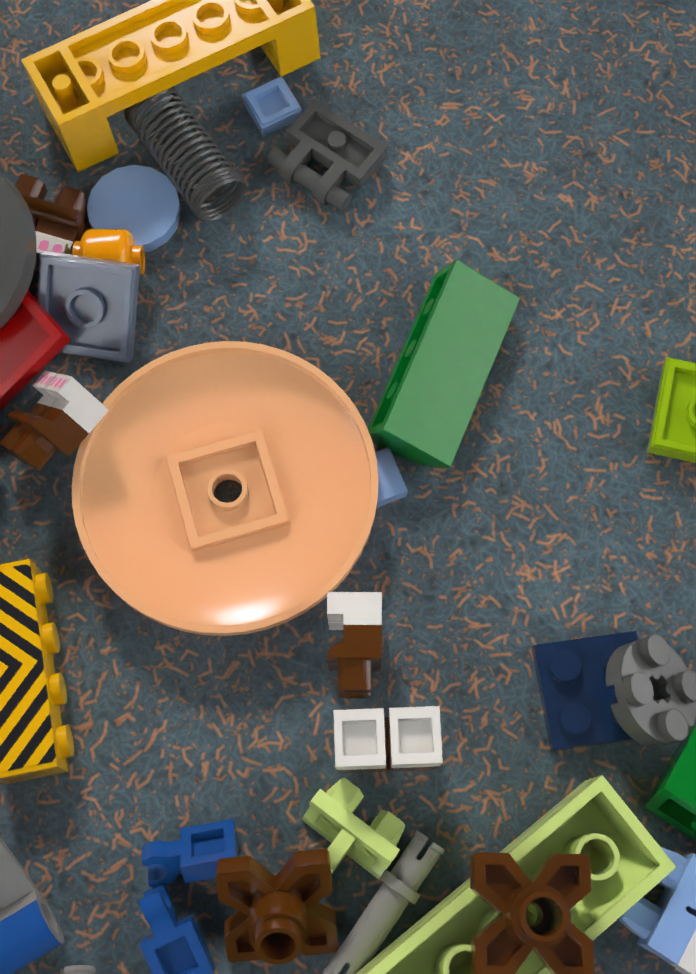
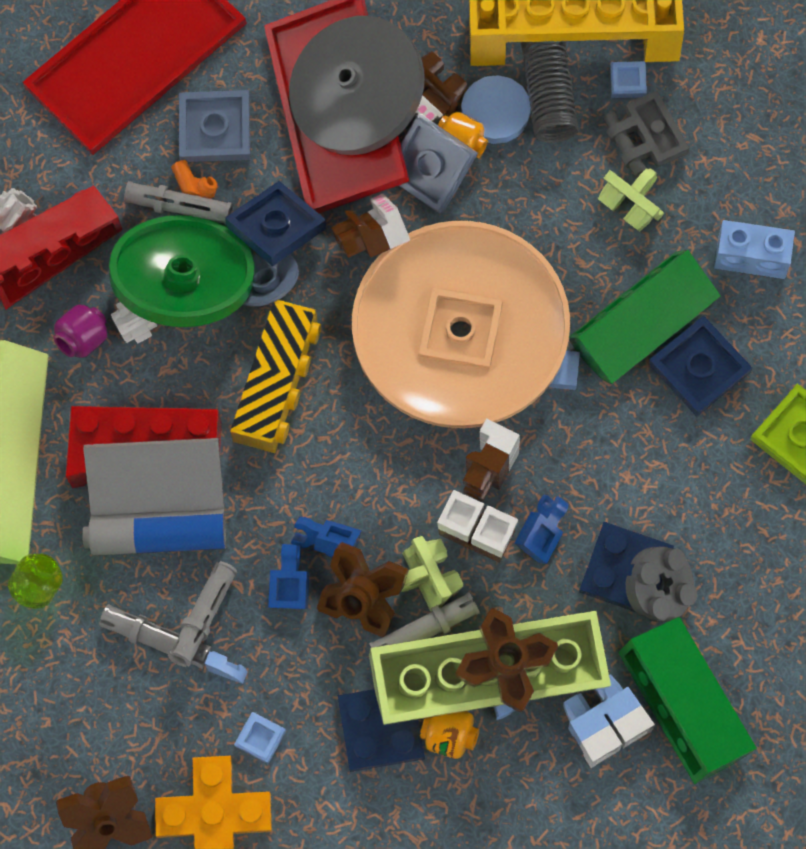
camera: 30 degrees right, 0 degrees up
none -> blue plate [514,494,569,564]
none -> yellowish green hips [598,168,664,232]
none -> dark blue plate [649,316,753,417]
none -> light blue brick [714,220,795,279]

